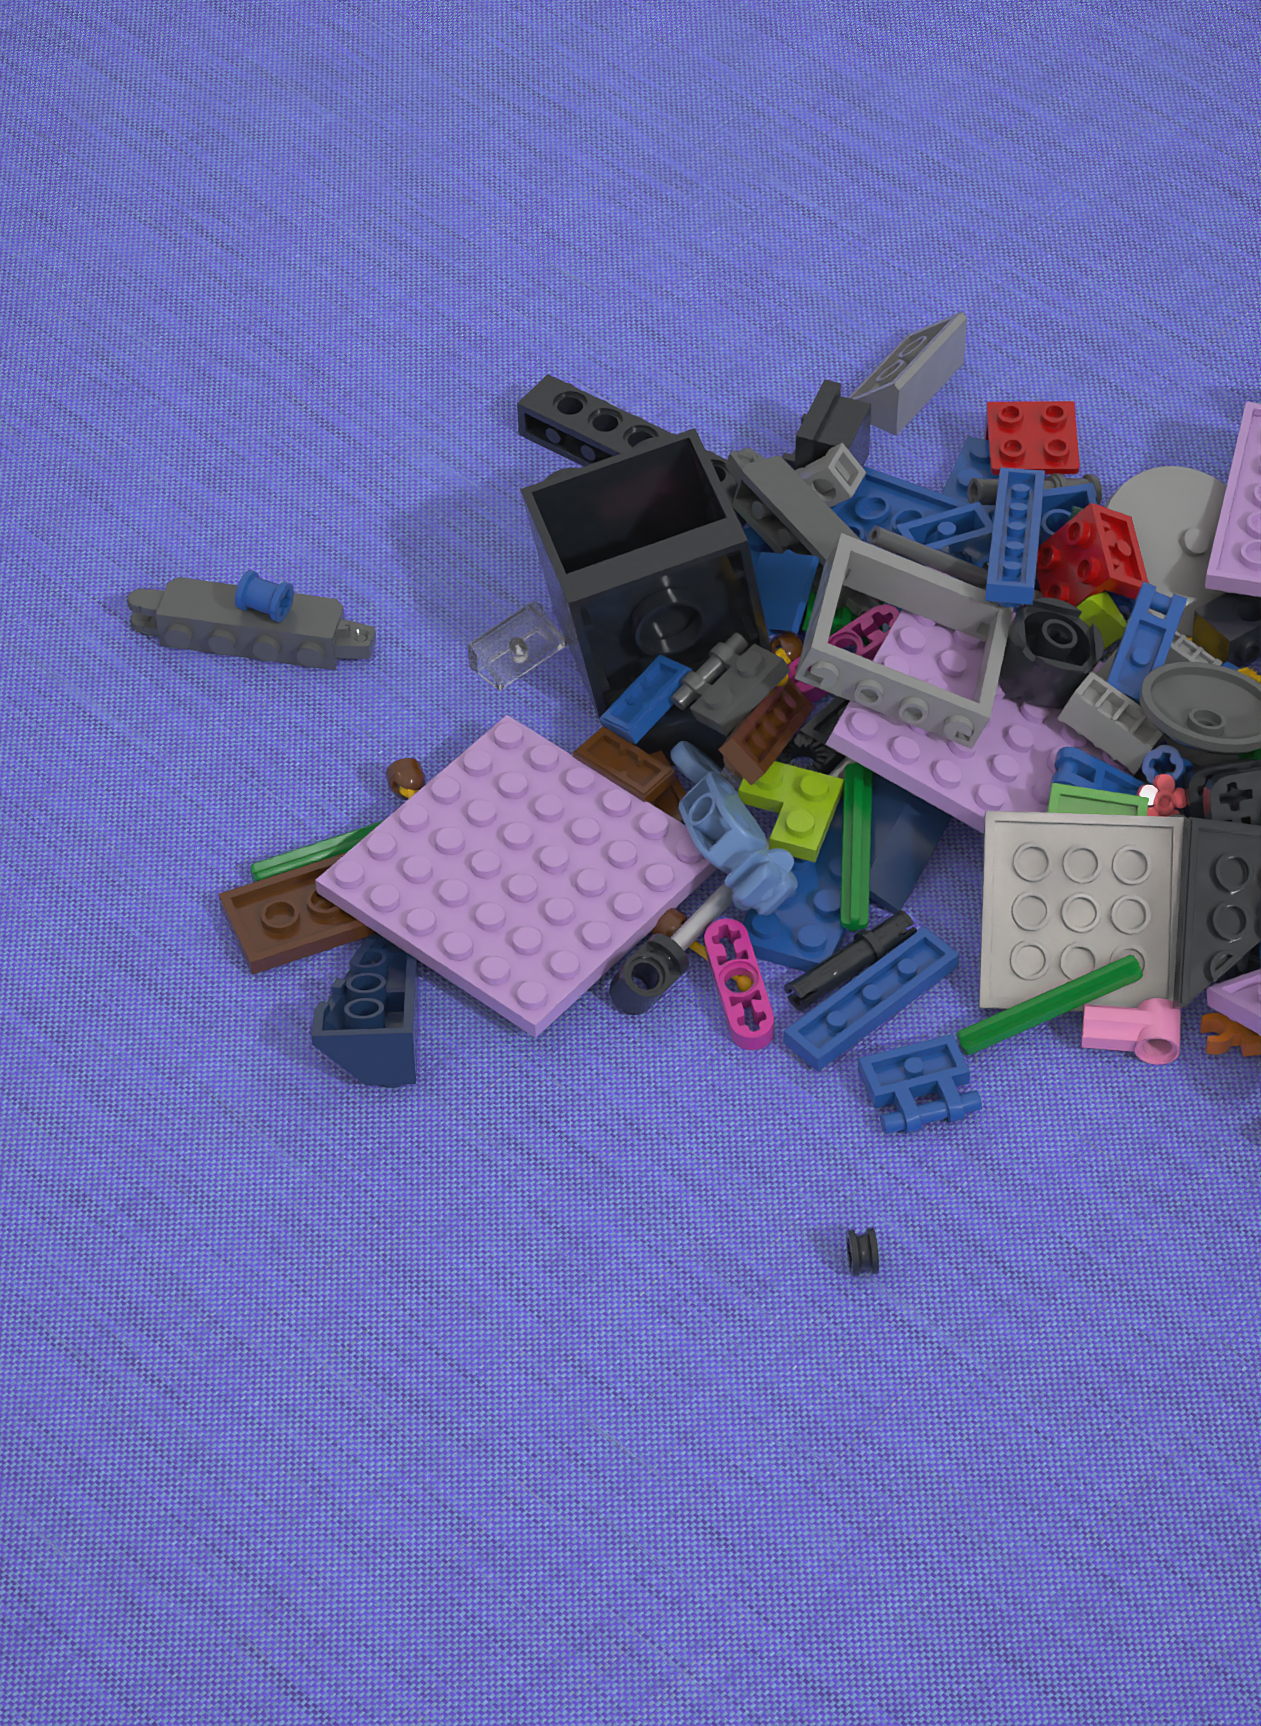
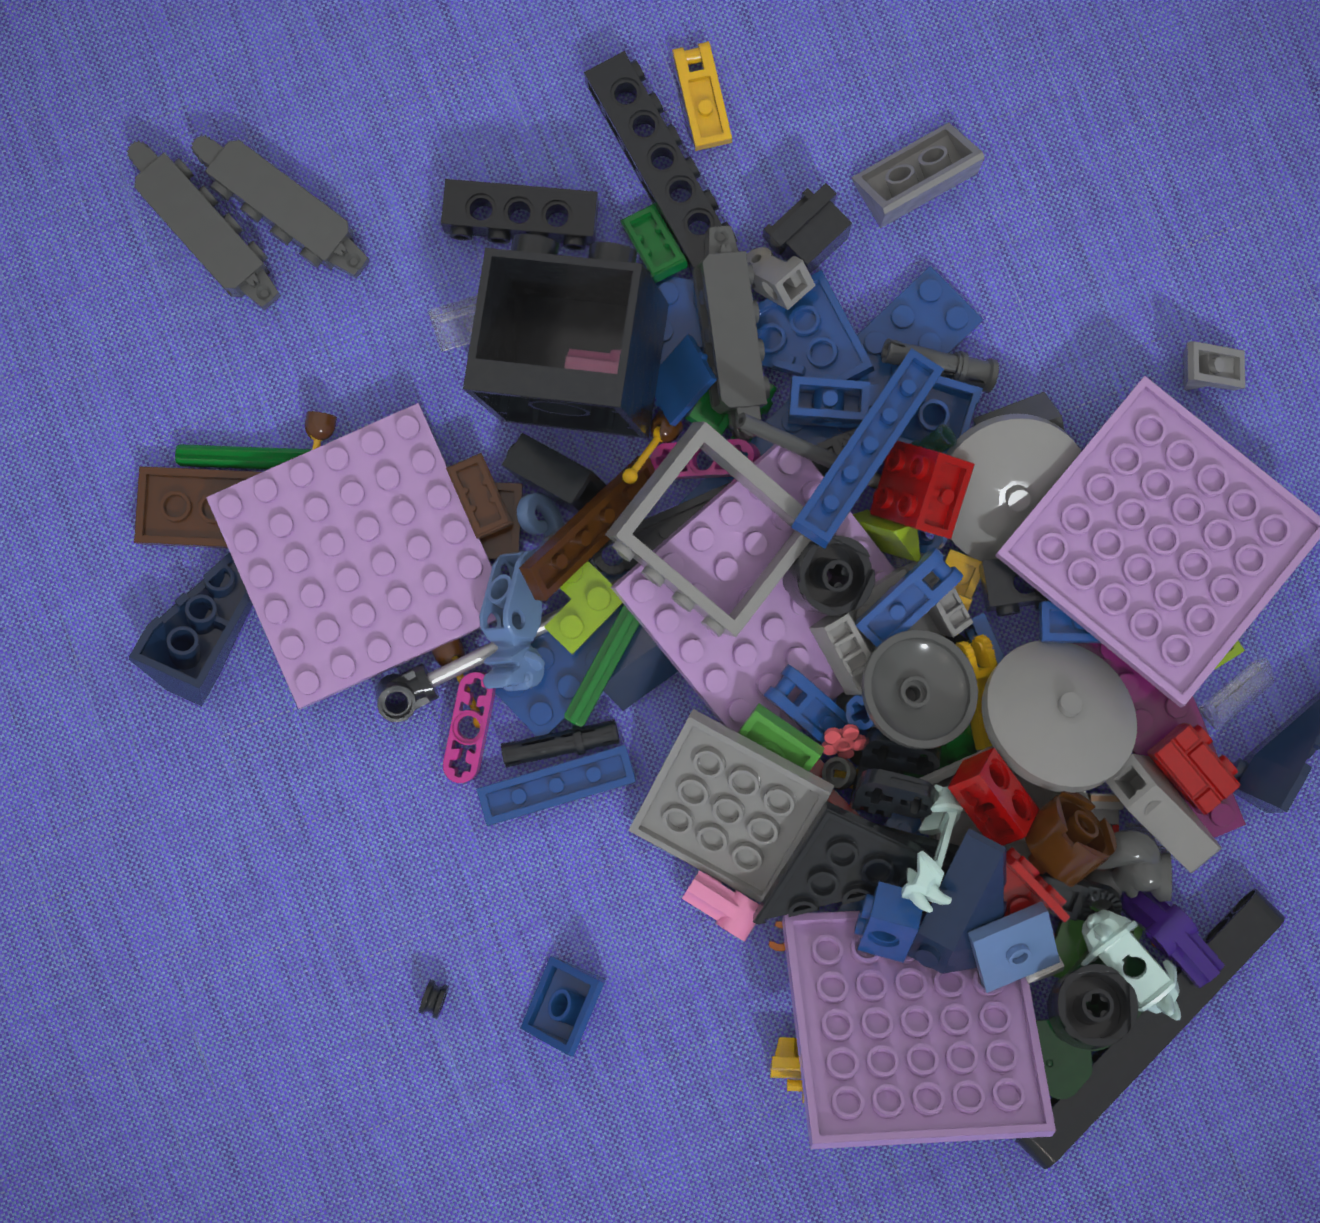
camera: 30 degrees right, 35 degrees up
blue bush [235,570,294,623] -> none
blue plate [599,655,692,744] -> none
dark grey plate [670,633,790,736] -> none
blue plate [858,1034,982,1134] -> none
green axle [956,955,1143,1055] -> none
red bracket [984,401,1080,475] -> none
none -> dark grey hinge [127,141,281,310]
none -> black brick [441,179,599,250]
none -> blue slope [520,956,606,1057]
none -> yellow plate [672,41,732,151]

